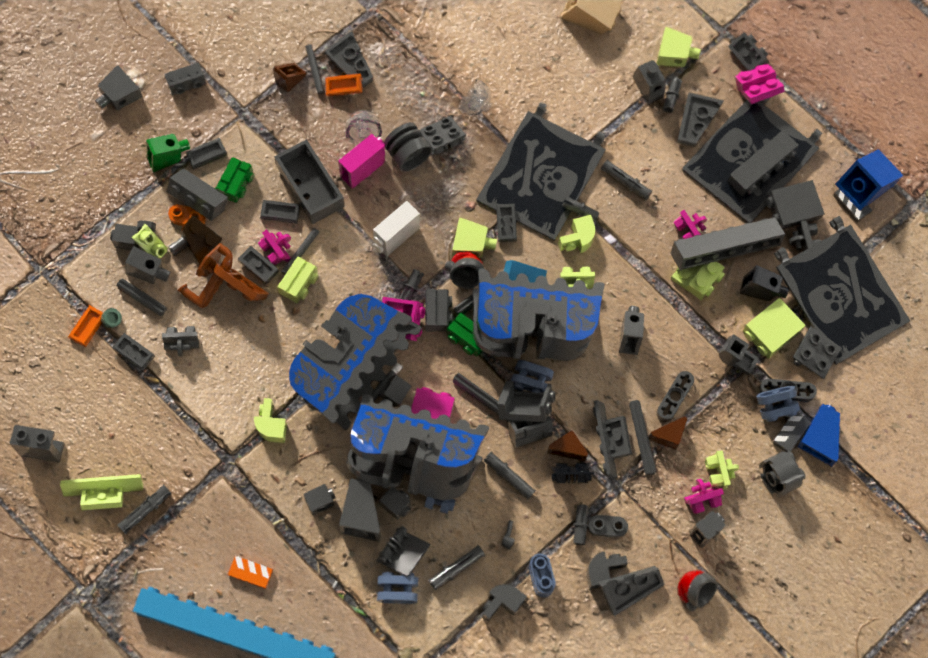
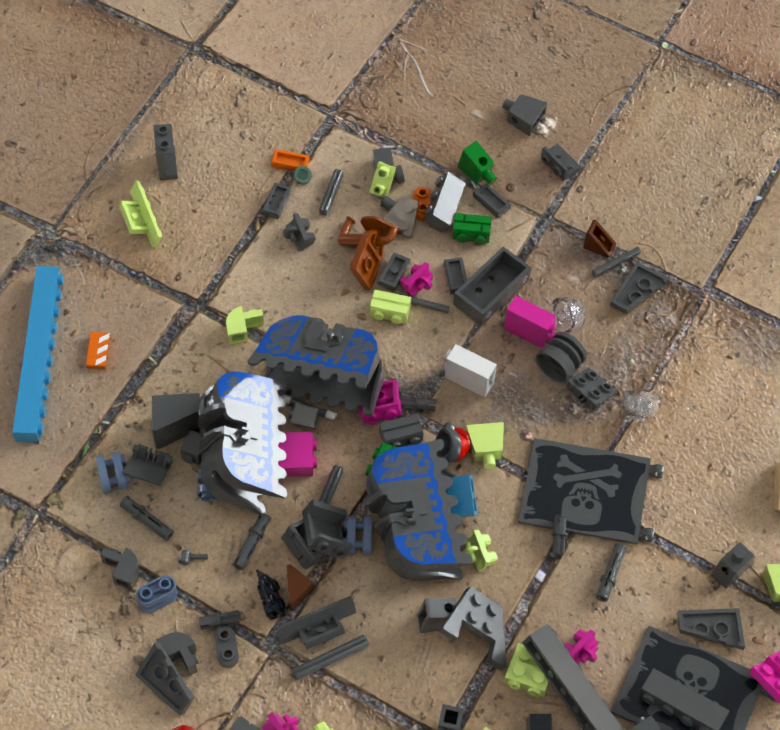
camera: 75 degrees right, 10 degrees down
dark grey pin [117,484,172,534] -> none
dark grey torso [125,246,171,284] -> none
dark grey brick [303,484,336,516] -> none
orange tile [325,74,362,97] -> none
dark grey plate [496,204,517,242] -> none
yellowish green brick [558,215,595,253] -> none
reddish brown slope [648,416,687,449] -> none
dark grey beam [656,371,694,422] -> none
dark grey axle [663,77,682,113] -> none
none -> wing [438,587,506,670]

